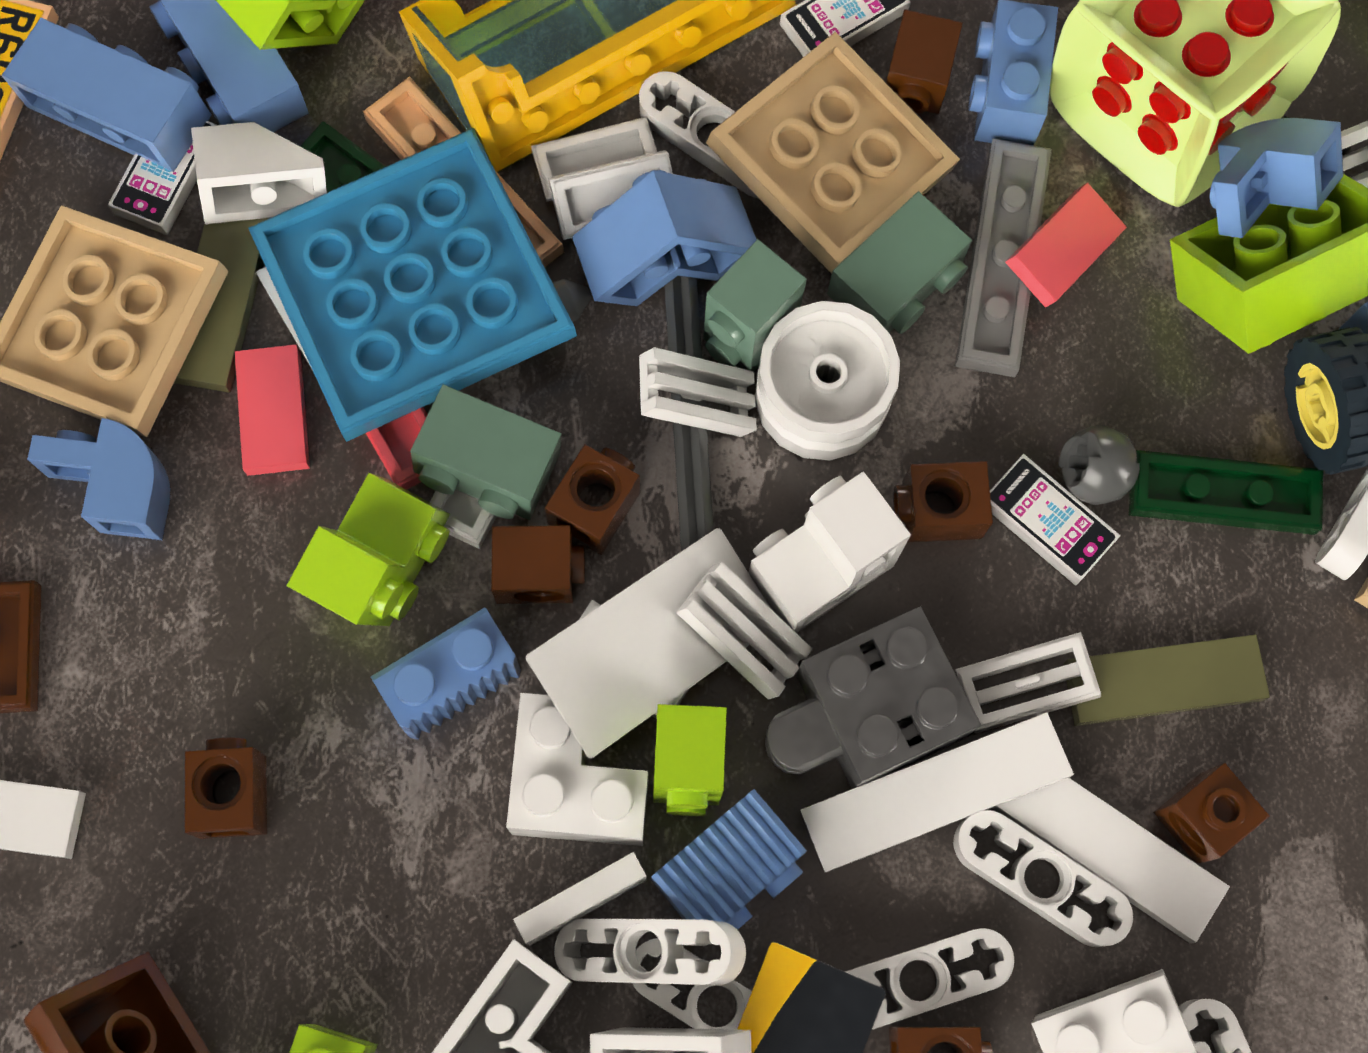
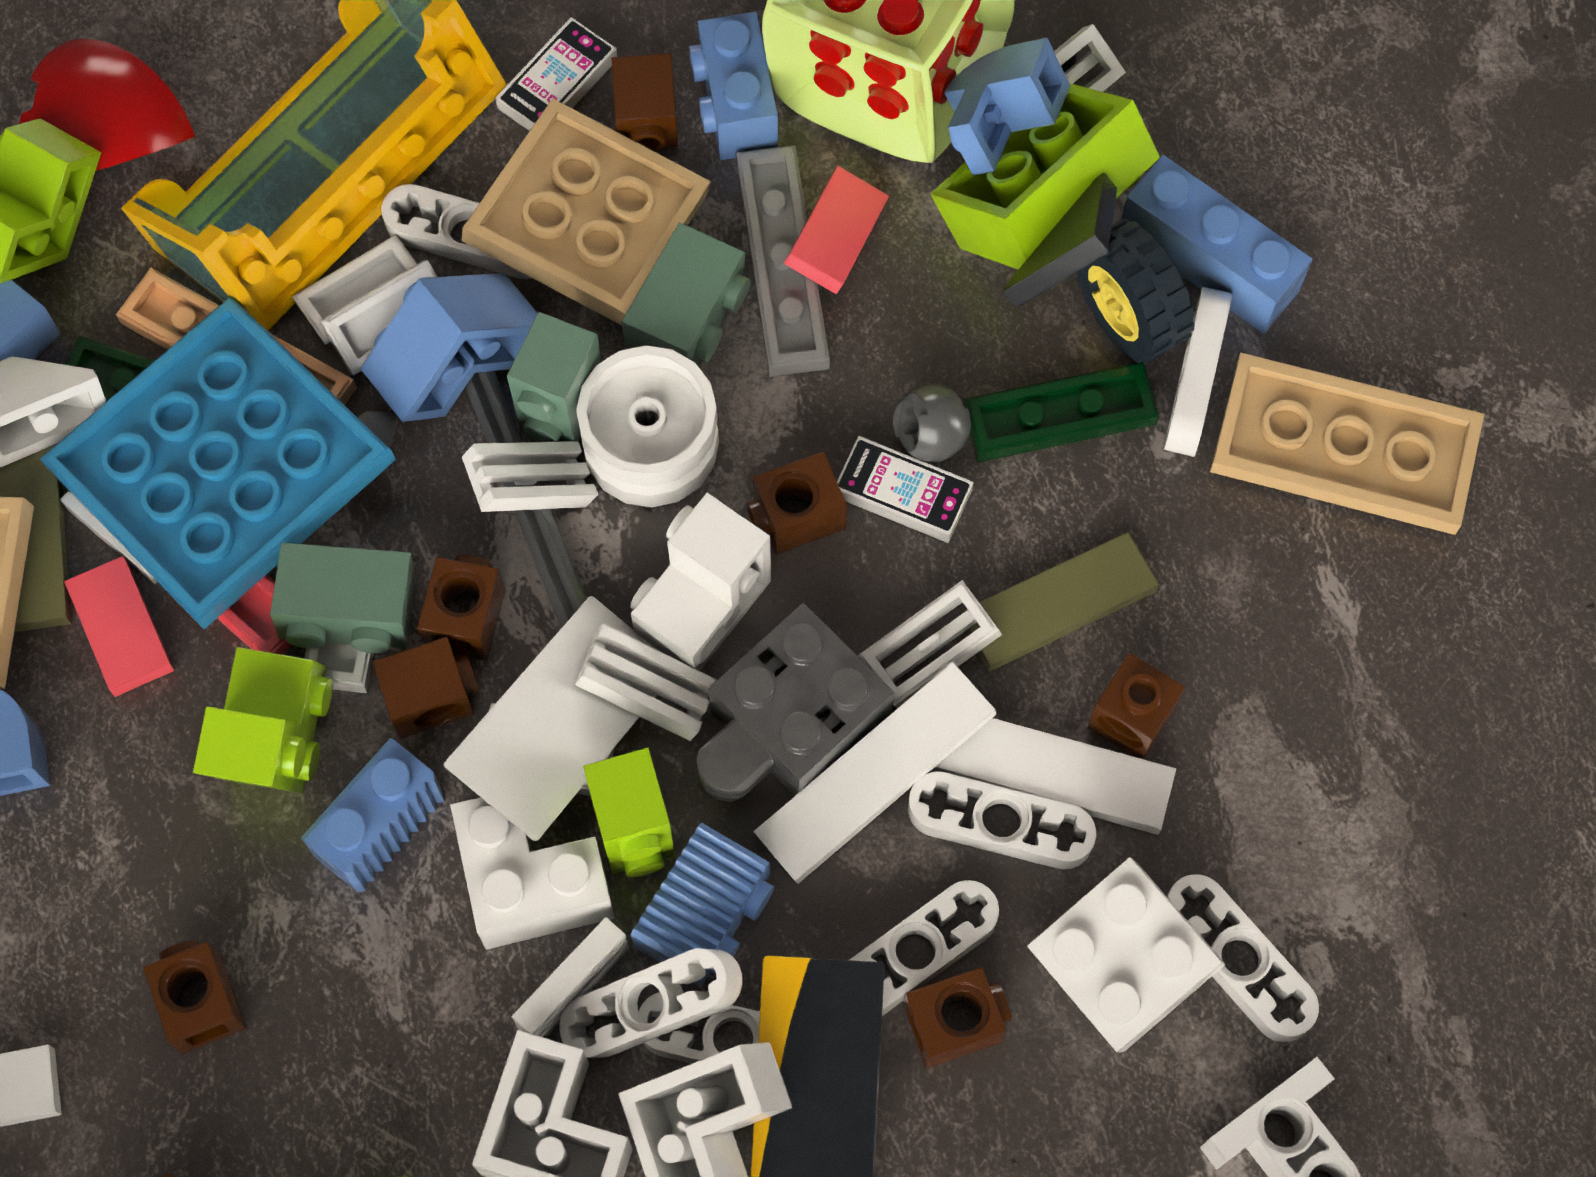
camera: 15 degrees left, 5 degrees down
none -> tile [1002,173,1117,307]

